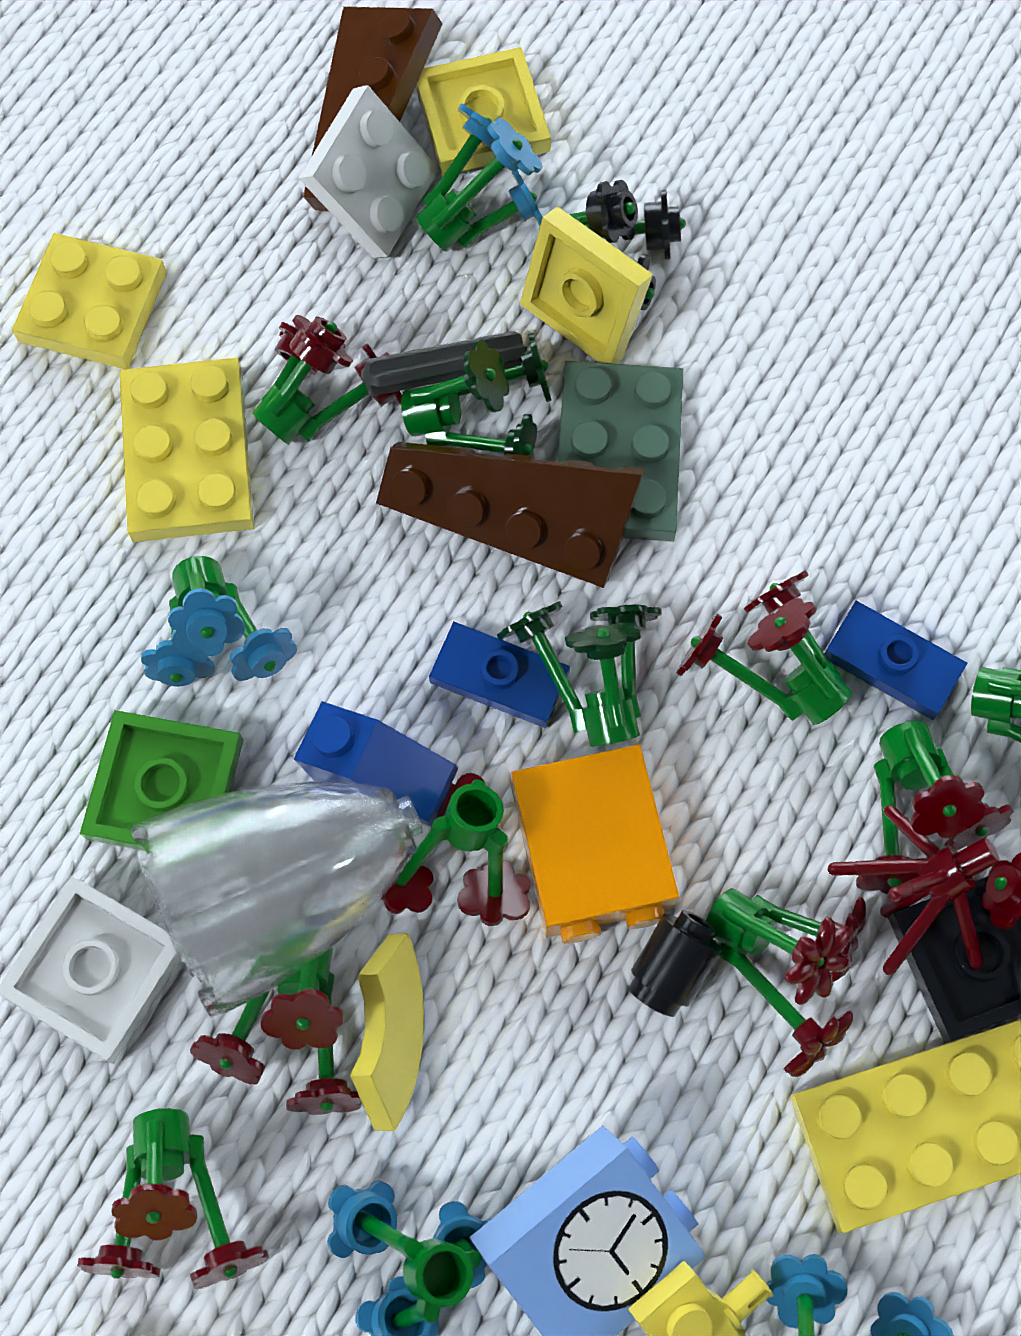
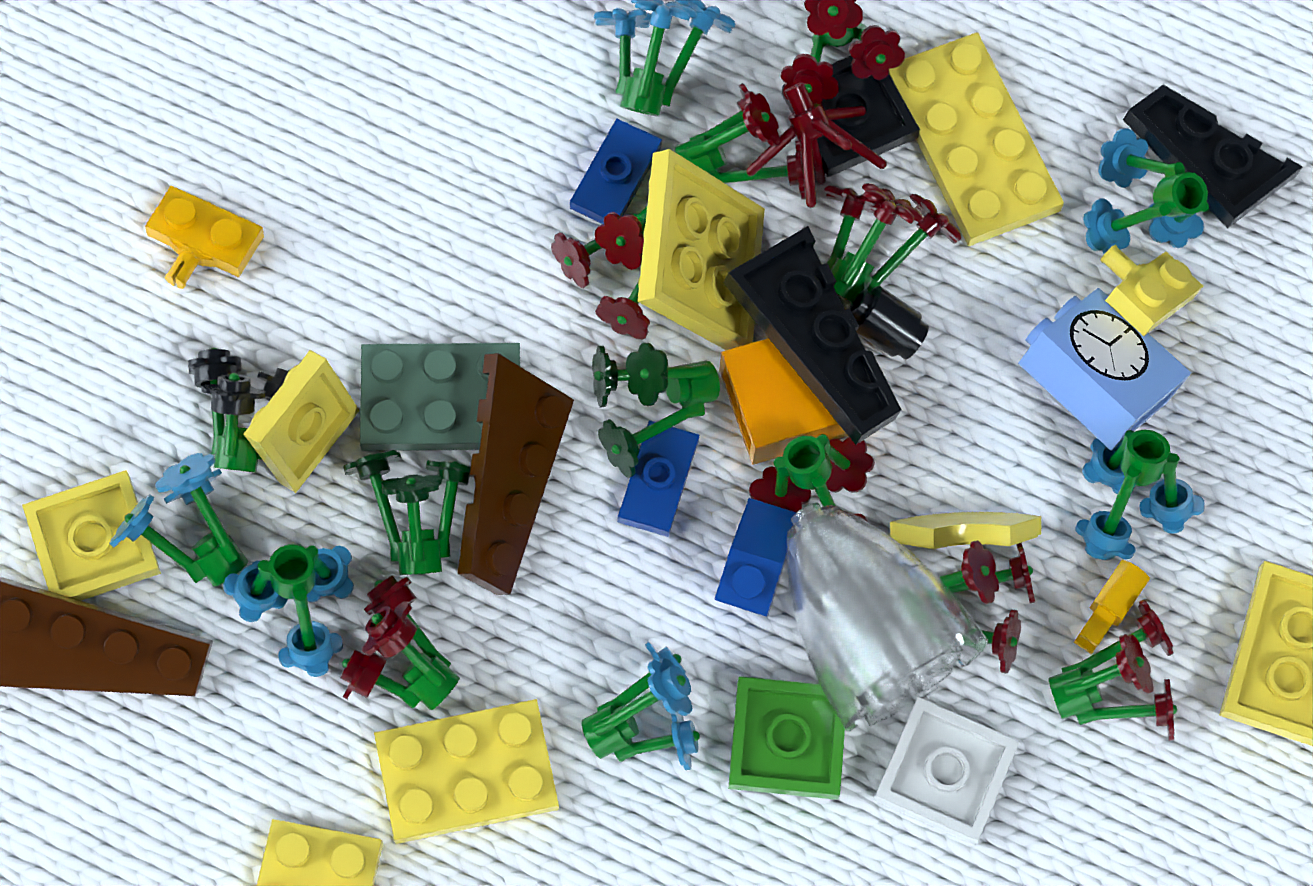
camera: 100 degrees left, 0 degrees up
white plate [299,85,439,258] -> none
dark grey axle [361,331,527,396] -> none
none -> yellow plate [145,186,264,289]
none -> dark azure plant [223,544,354,677]
none -> light yellow plate [637,149,765,350]
none -> black wing [724,226,902,445]
none -> yellow bar [1074,559,1150,654]

